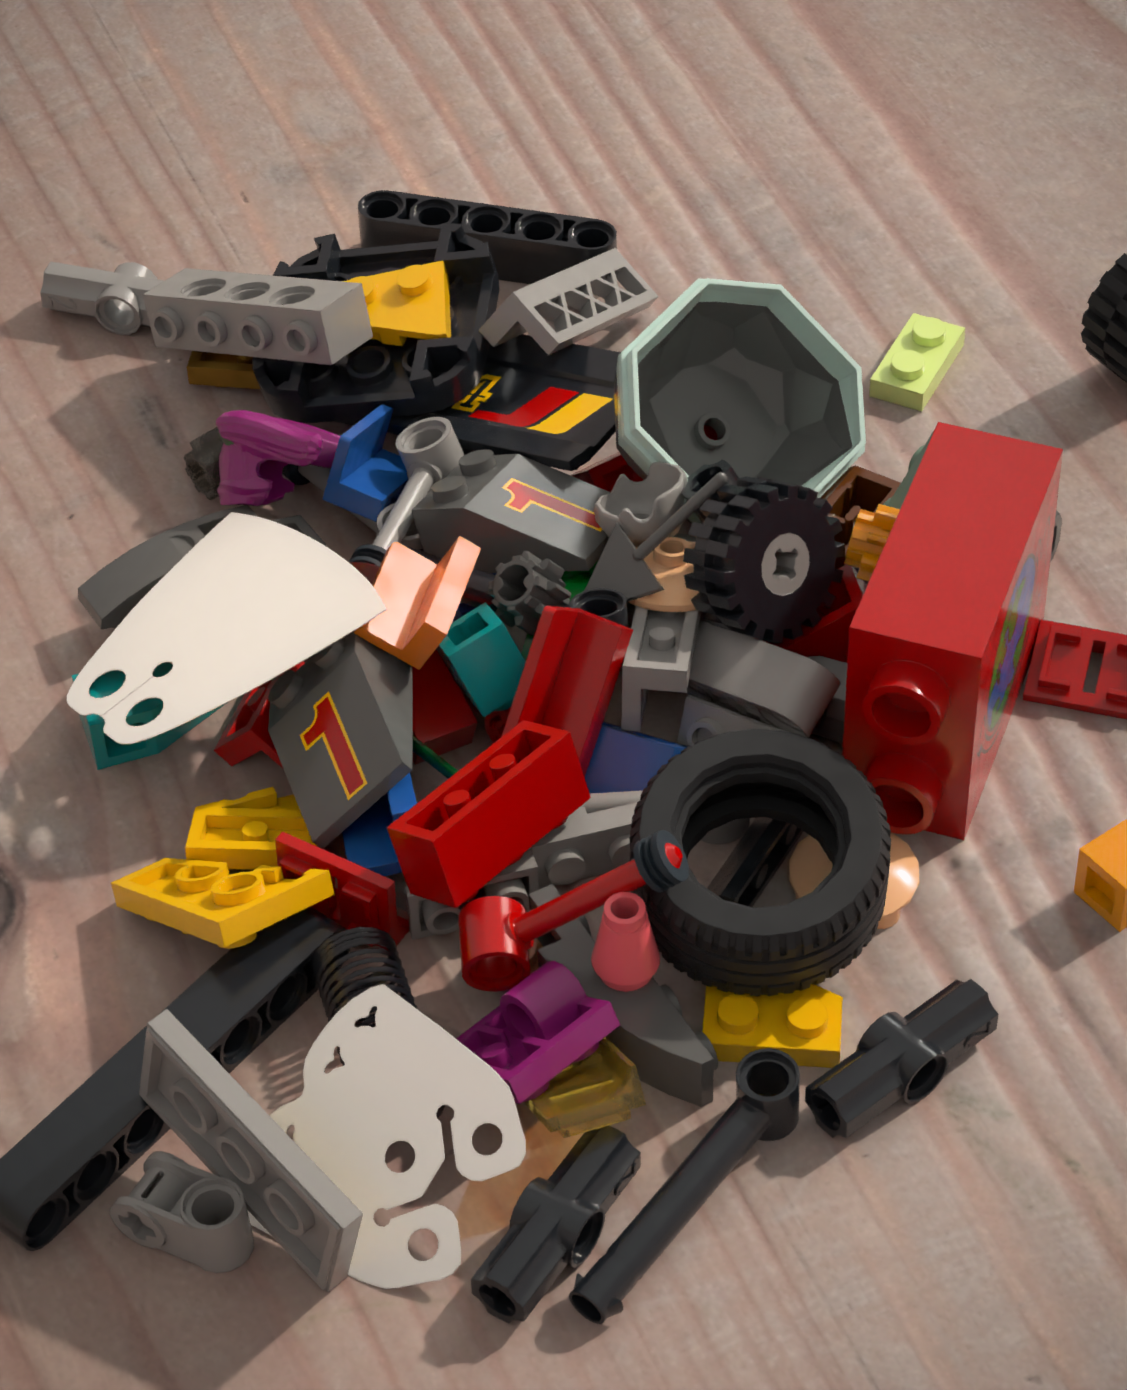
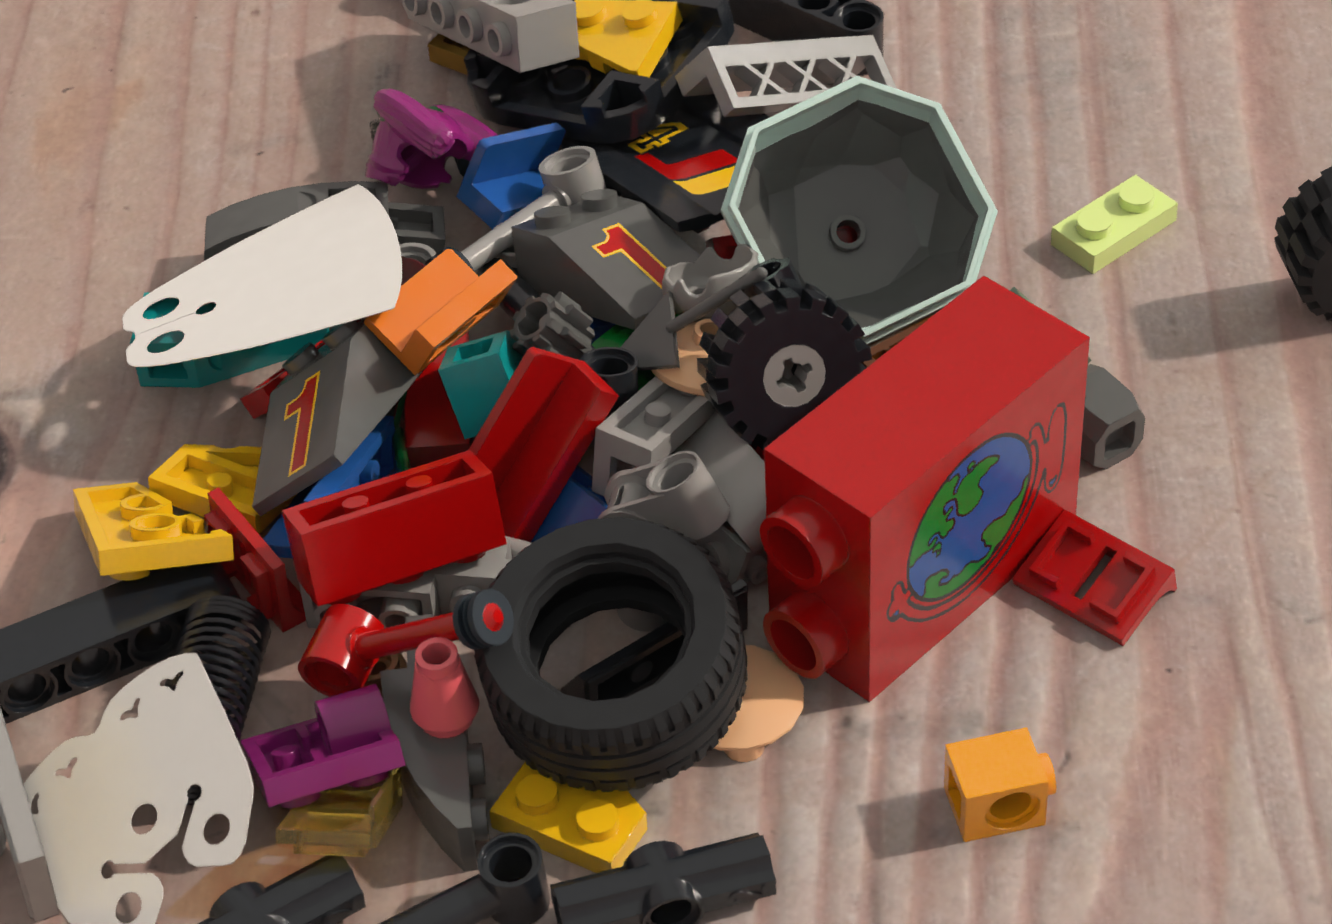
camera: 25 degrees right, 0 degrees up
none -> light grey piece [597,451,730,540]

